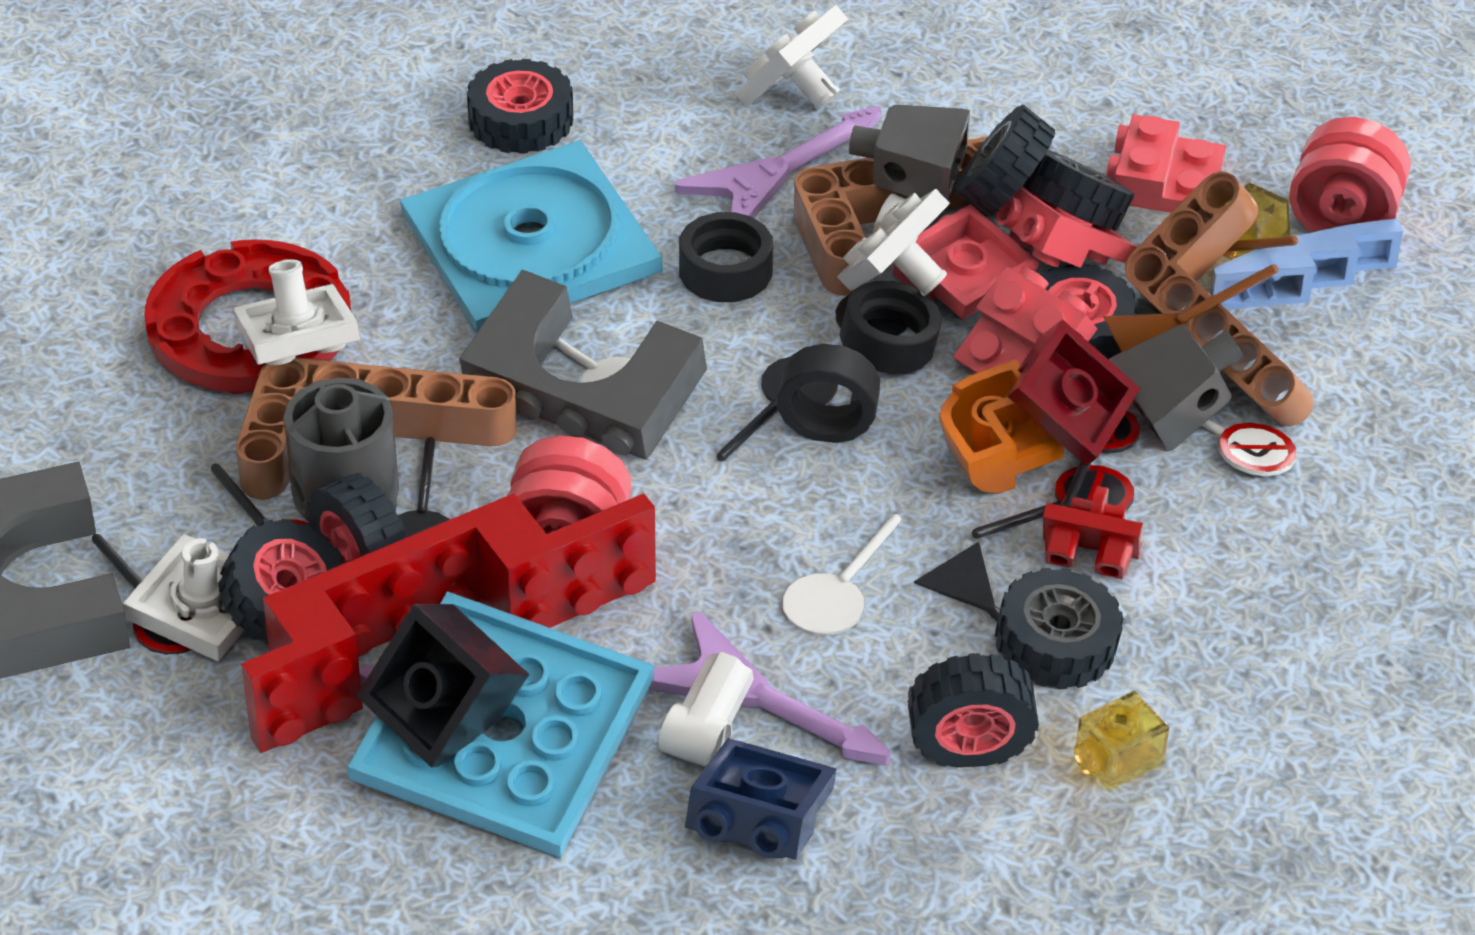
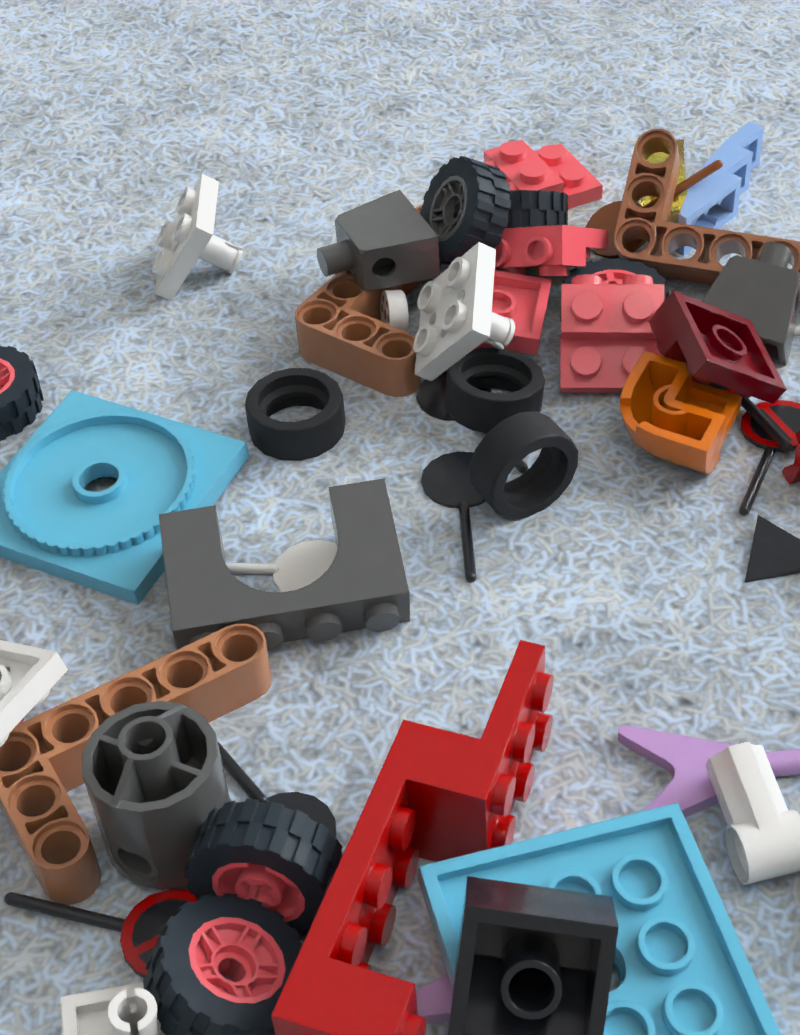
camera: 35 degrees left, 0 degrees up
coral wheel [507,435,632,534] -> none
lavender piece [675,106,881,218] -> none
white piece [783,514,901,635] -> none
dark orange piece [1103,264,1278,352] -> none
coral wheel [1289,116,1411,233] -> none

